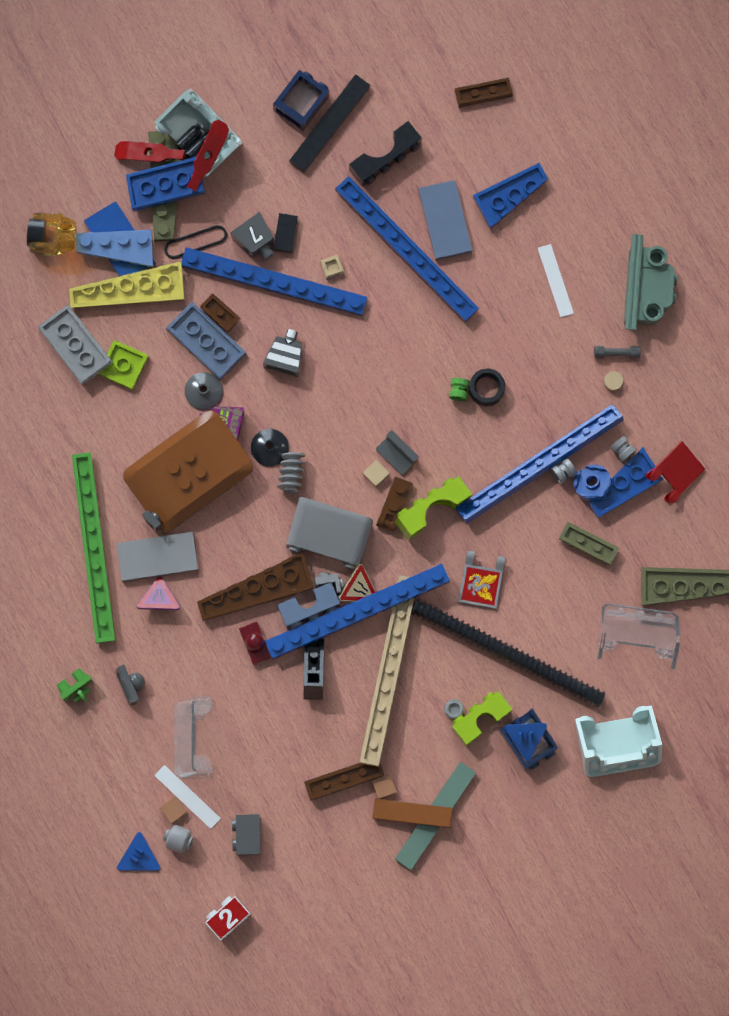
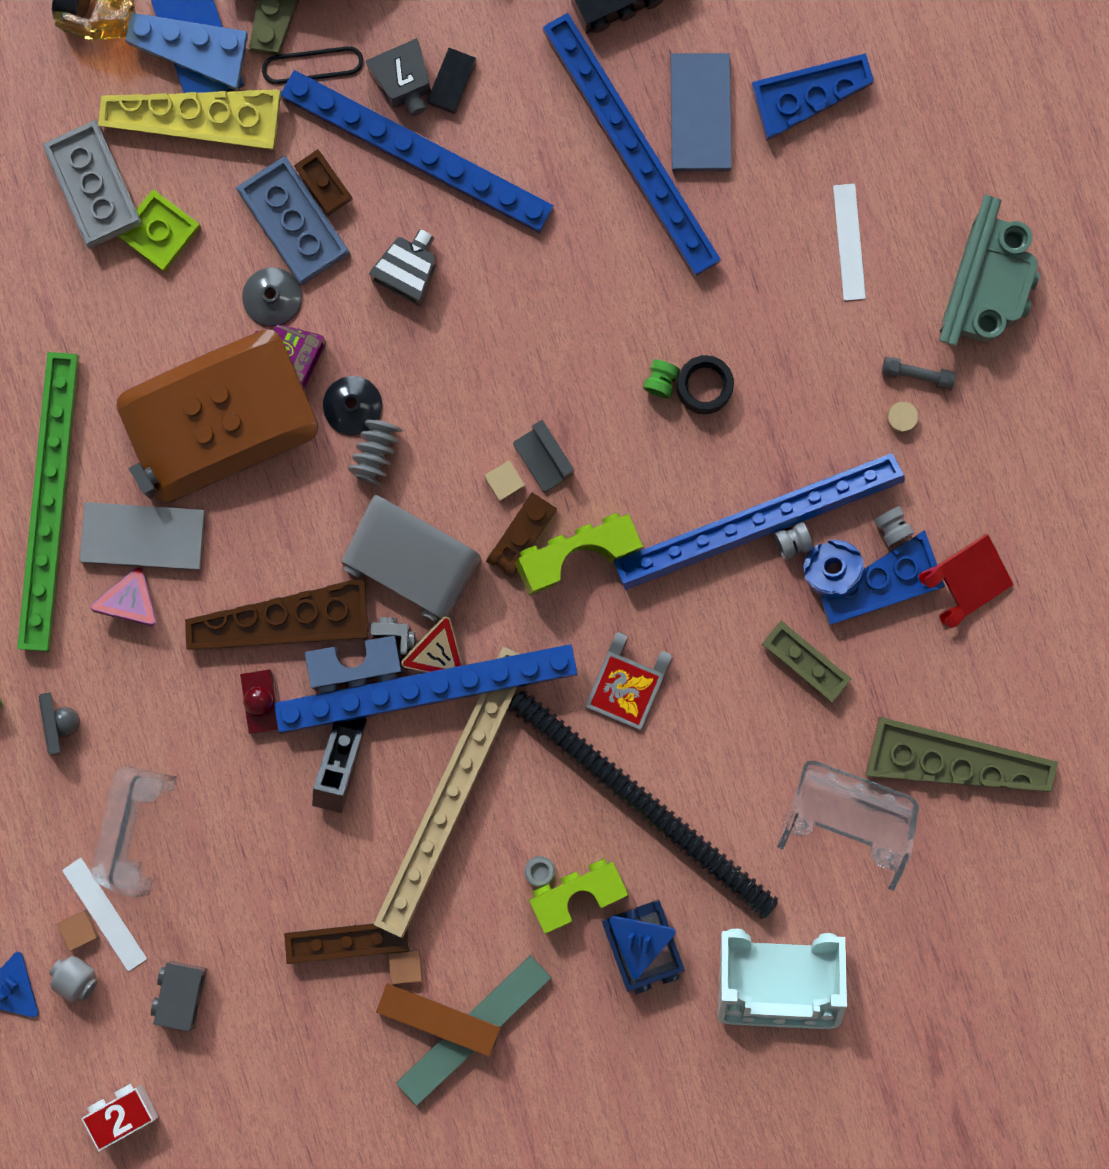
camera: 20 degrees right, 5 degrees up
tan tile [320,255,344,279] -> none

